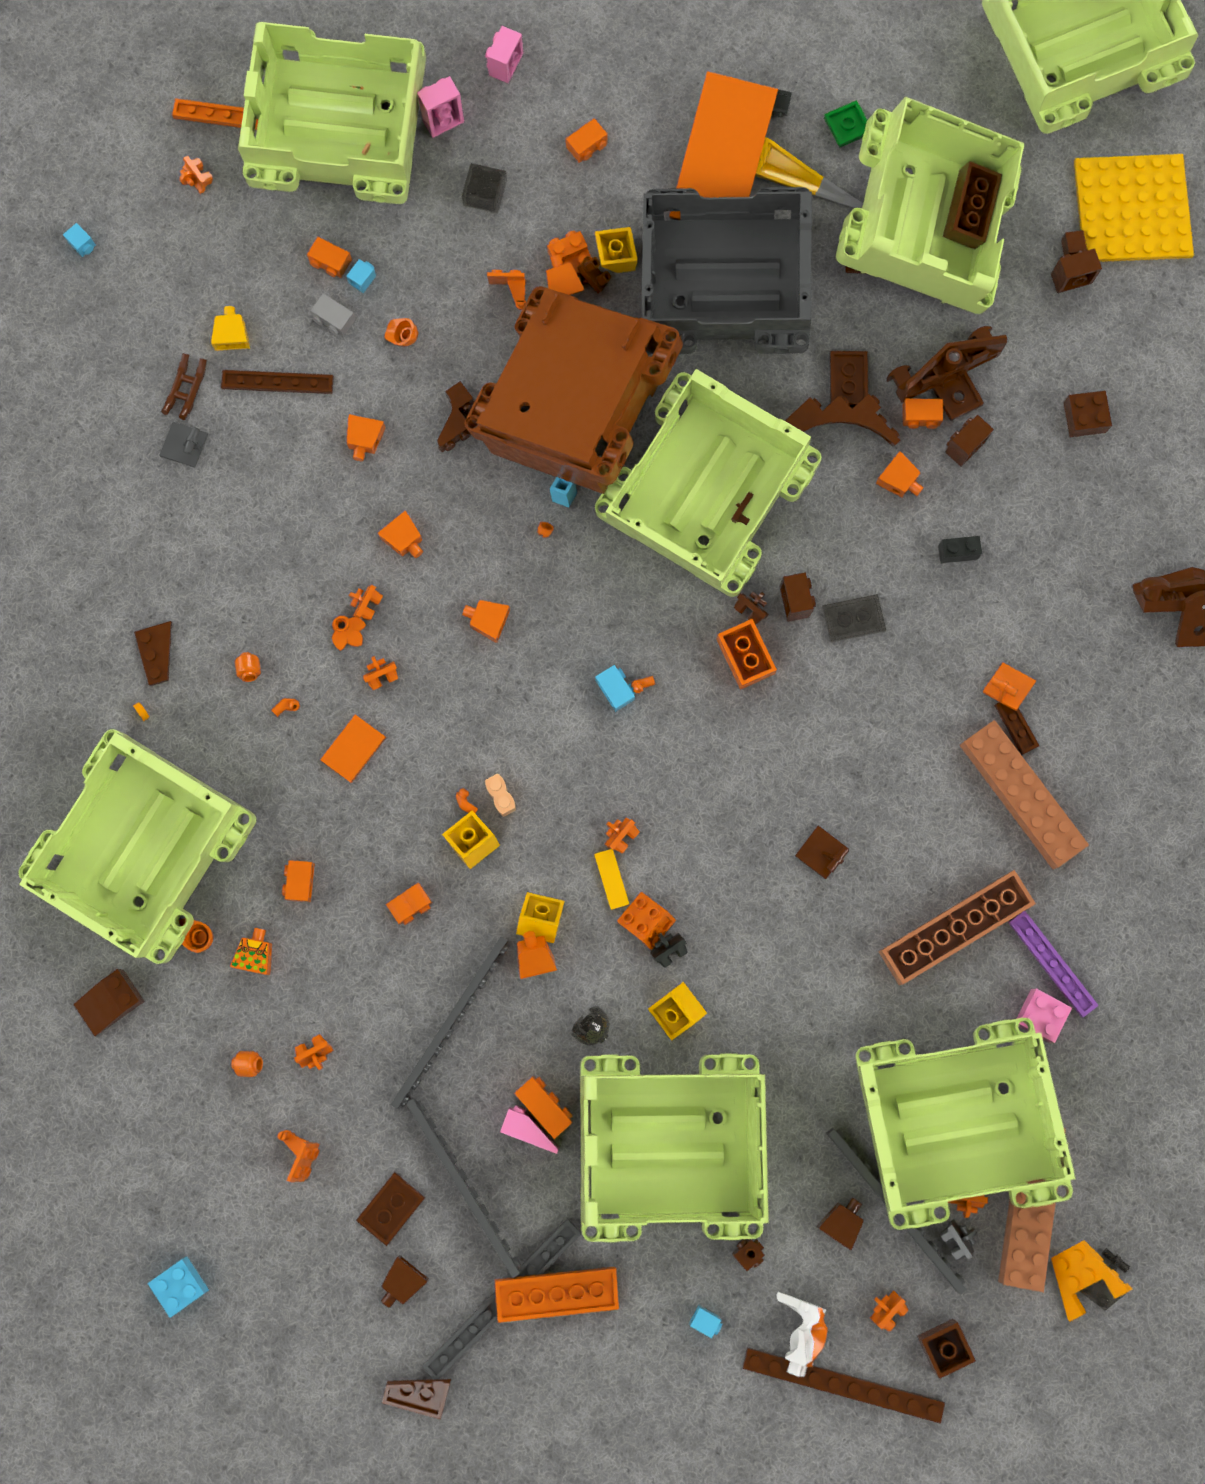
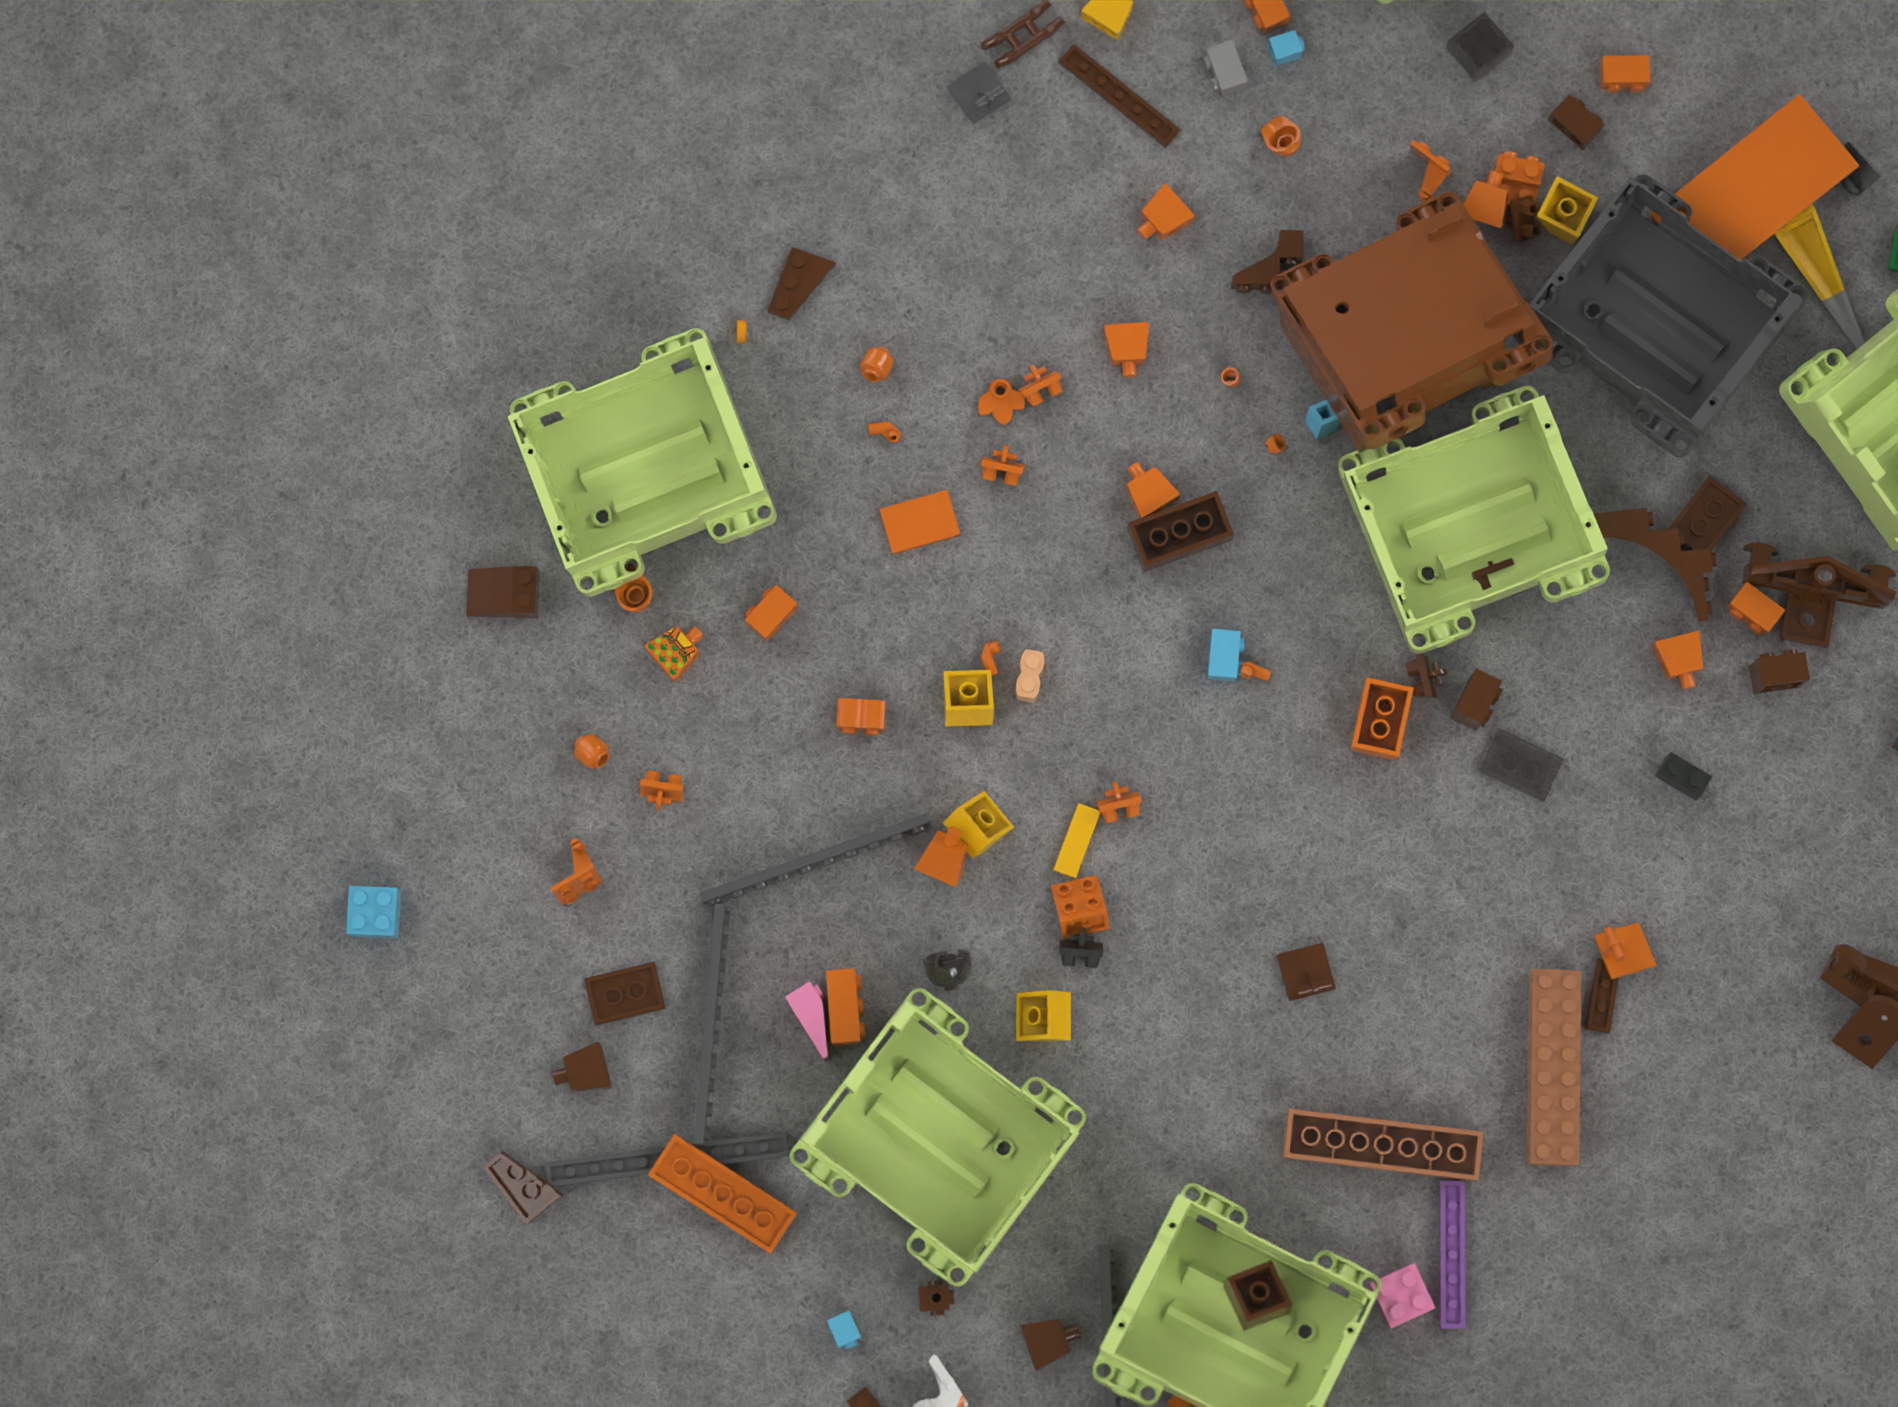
camera: 40 degrees right, 0 degrees up
none -> reddish brown brick [1127,491,1234,572]
none -> orange hinge [1221,367,1241,388]
none -> reddish brown brick [1223,1260,1292,1331]
none -> reddish brown brick [1548,94,1604,151]

